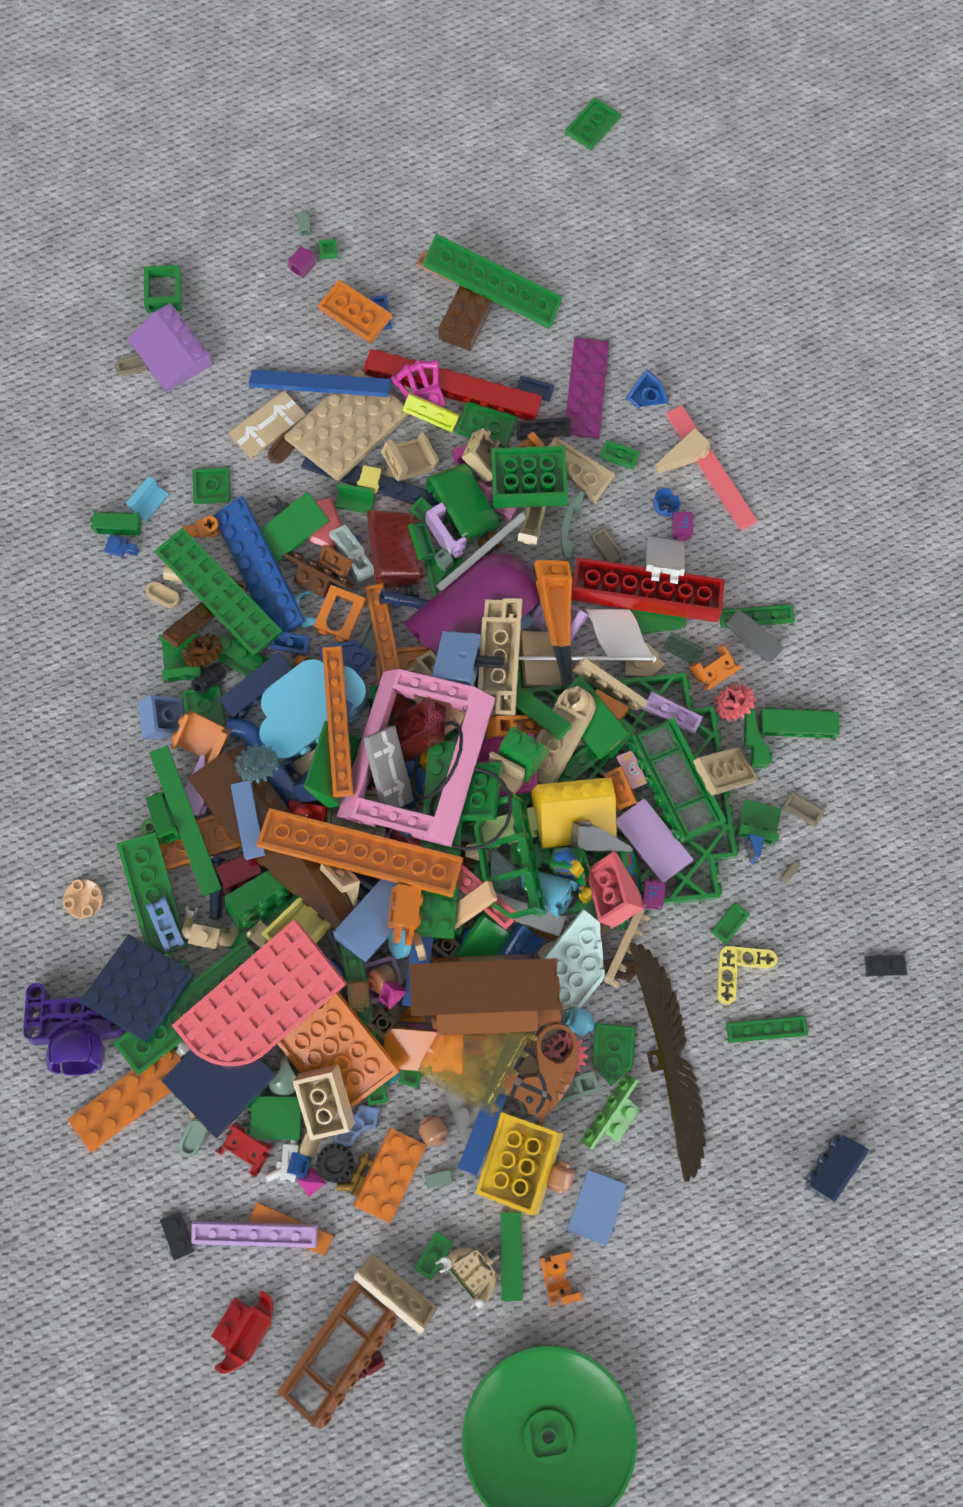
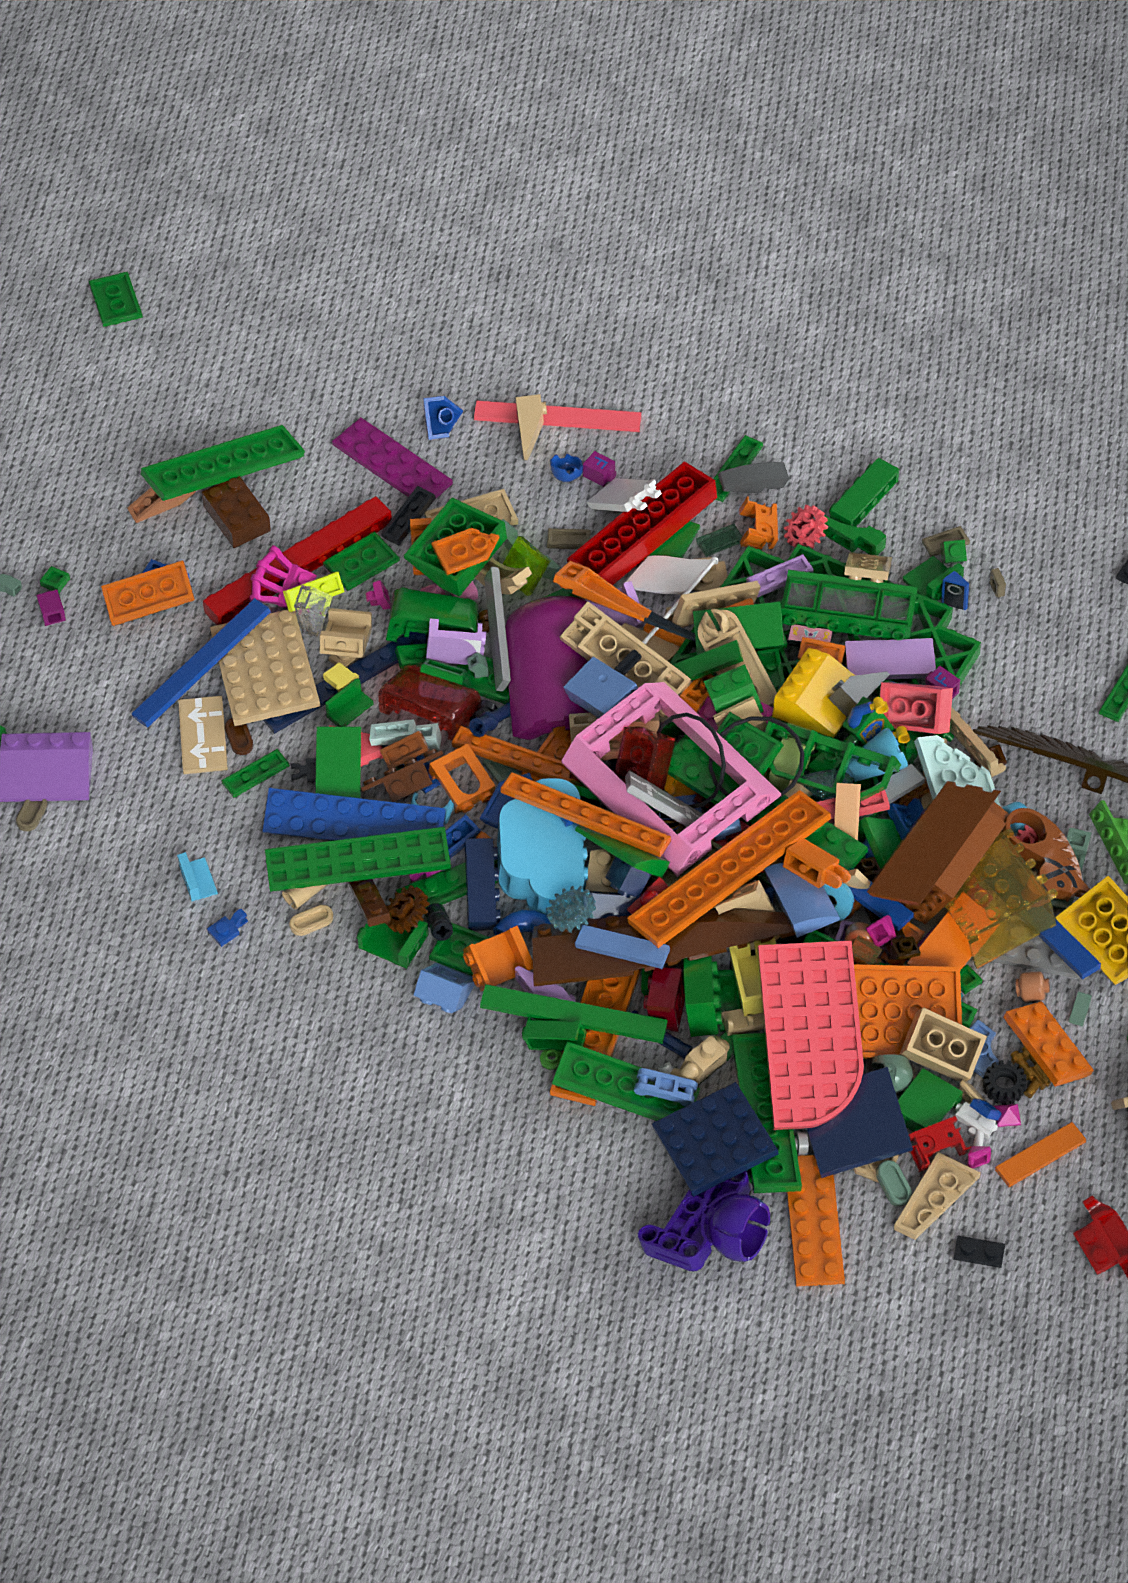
camera: 50 degrees left, 20 degrees down
light nougat dish [63,879,103,919] -> none
green window [90,510,142,536] -> none
orange connector [182,516,220,538] -> none
lavender tile [191,1221,318,1248] -> none
green tile [193,467,231,504] -> none
tan piece [462,428,501,482] -> none
dark blue tile [517,376,555,402] -> none
green tile [592,1023,636,1086] -> none
green plate [600,440,640,470] -> none
green tile [710,902,750,945] -> none
light yellow beam [717,946,777,1005] -> none
none -> green tile [221,749,290,798]
none -> clear slope [294,585,333,637]
none -> orange tile [431,528,500,575]
none -> clear neon green tile [503,536,551,596]
none -> tan wing [894,1152,981,1240]
none -> green brick [940,540,967,564]
none -> dark pink slope [967,1146,991,1169]

